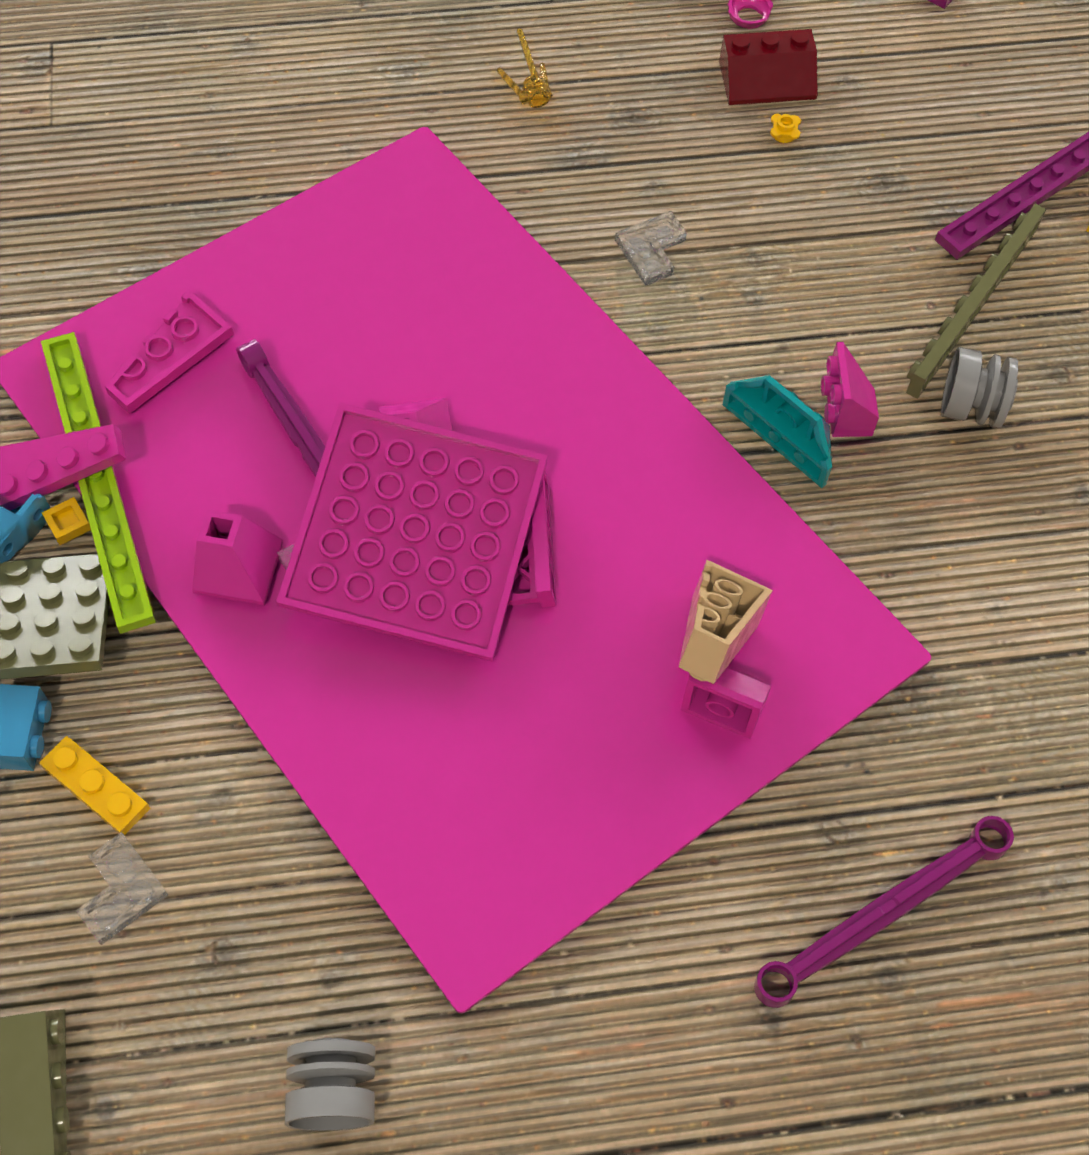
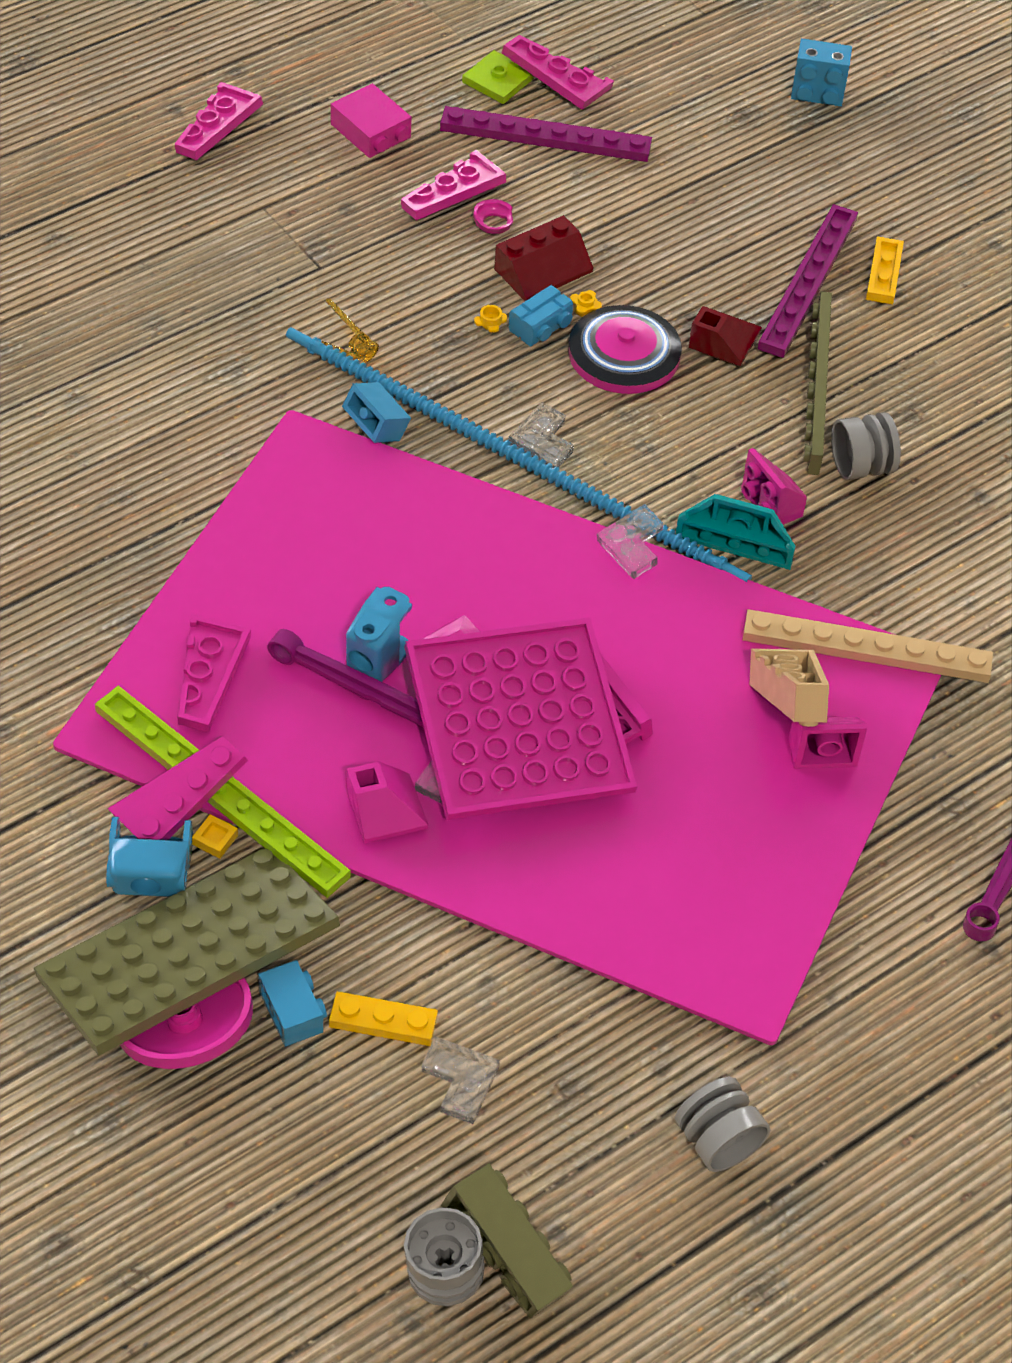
camera: 30 degrees left, 10 degrees down
none -> dark azure hose [286,327,752,582]
none -> dark azure brick [342,382,411,443]
none -> dark azure piece [346,587,412,682]
none -> yellow plate [474,305,507,333]
none -> dark azure brick [508,285,573,347]
none -> dish [568,305,682,394]
none -> clear plate [597,504,663,579]
none -> dark red slope [688,306,762,366]
none -> tan plate [742,609,993,683]

